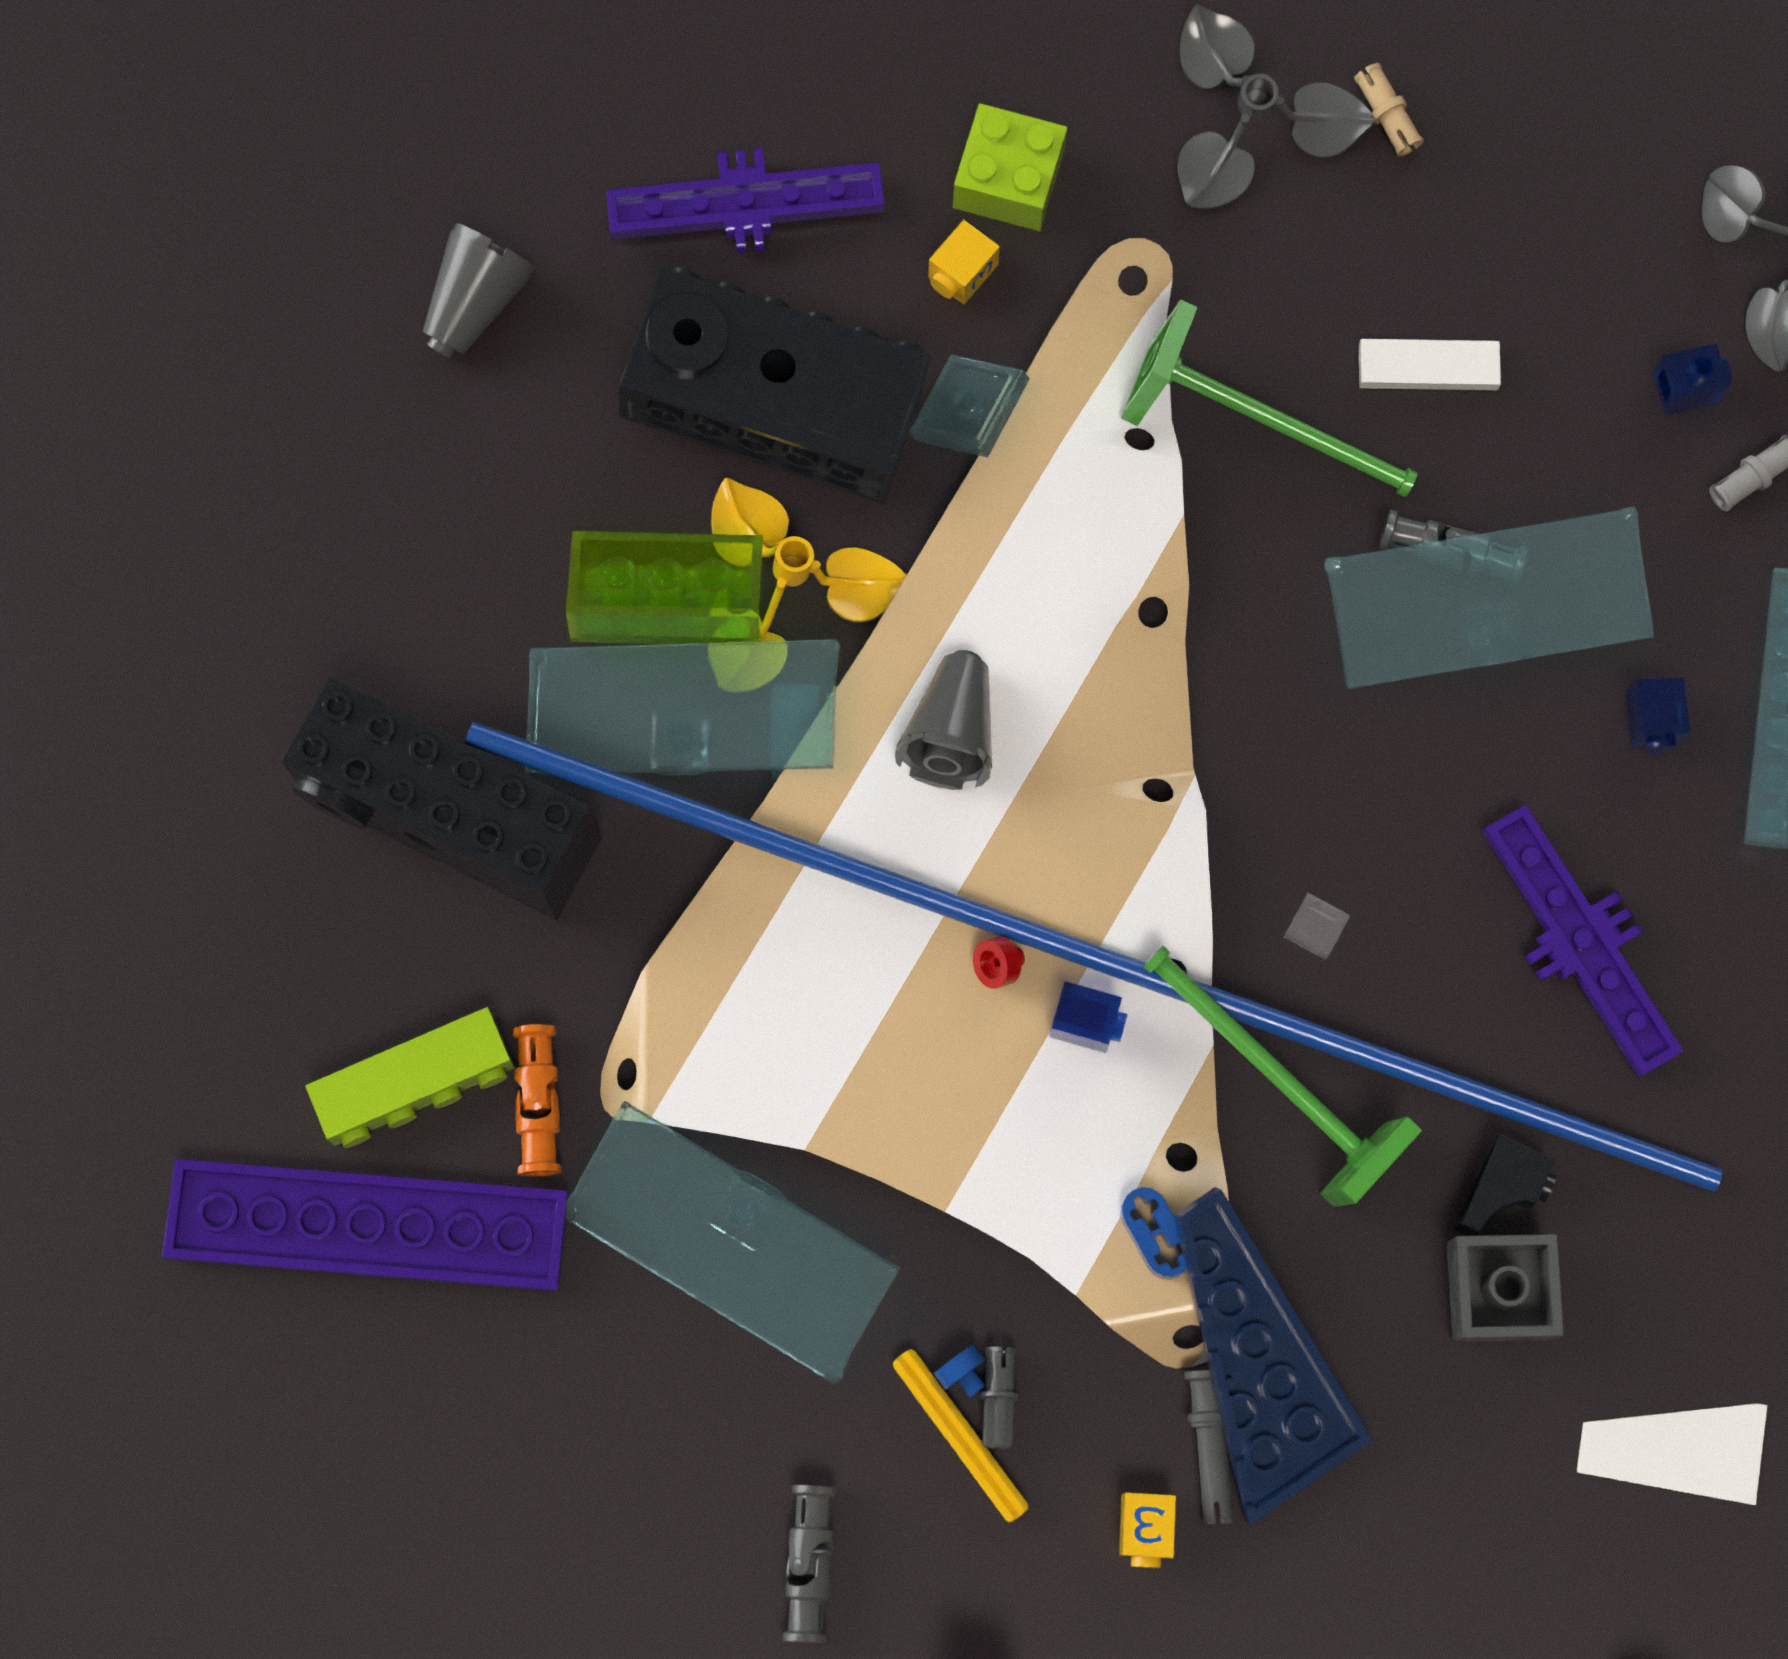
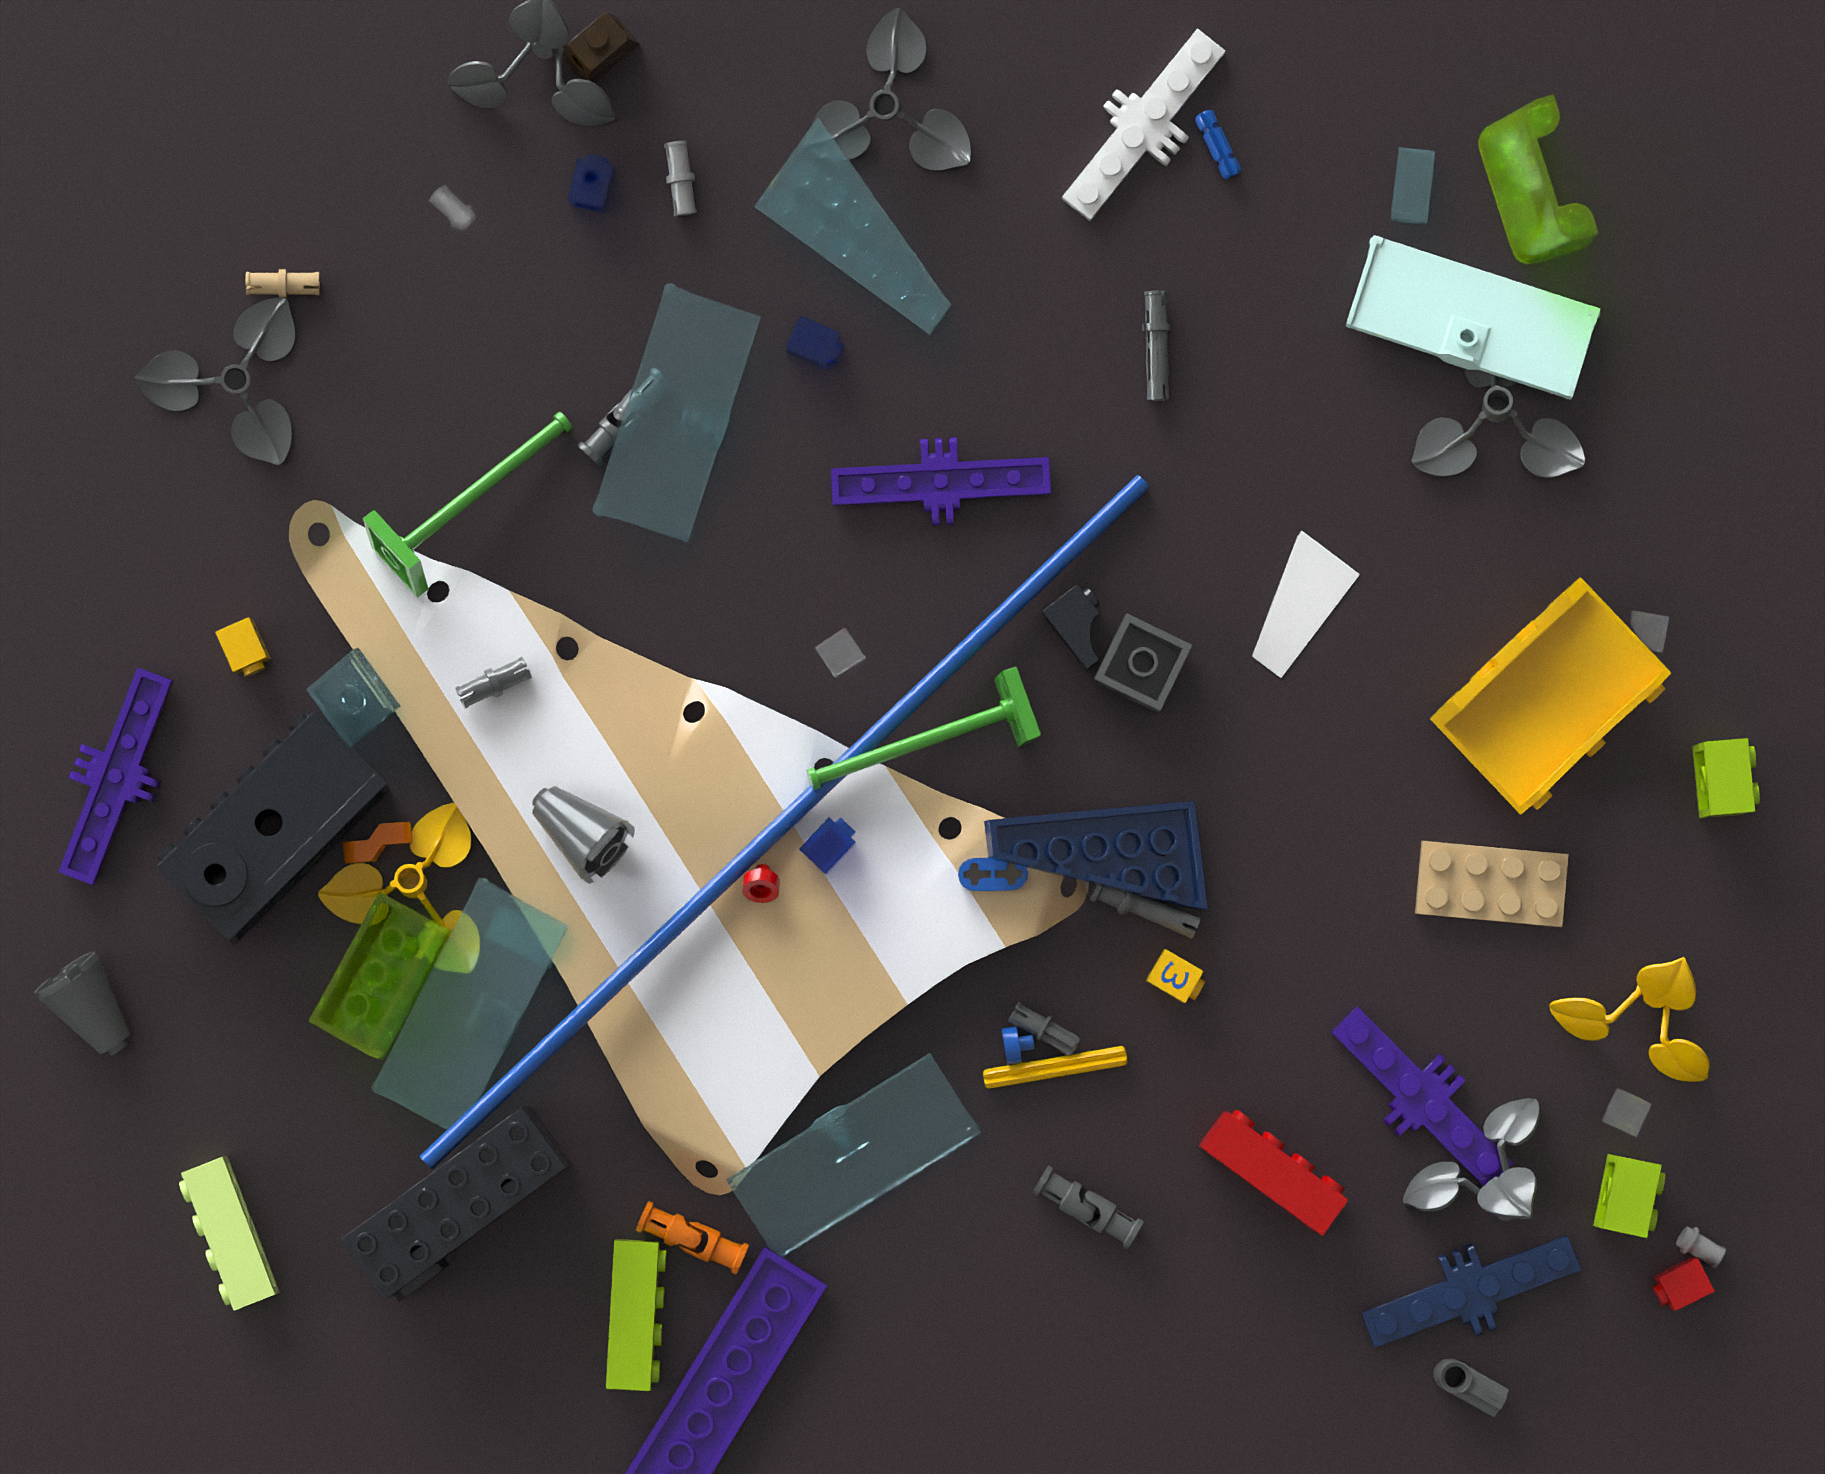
camera: 60 degrees left, 10 degrees up
lime brick [953,103,1068,232] -> none
white tile [1358,339,1501,390] -> none
none -> yellowish green brick [179,1156,280,1311]
none -> orange piece [343,822,412,864]
none -> clear pin [429,185,476,231]
none -> dark grey pin [455,657,532,709]

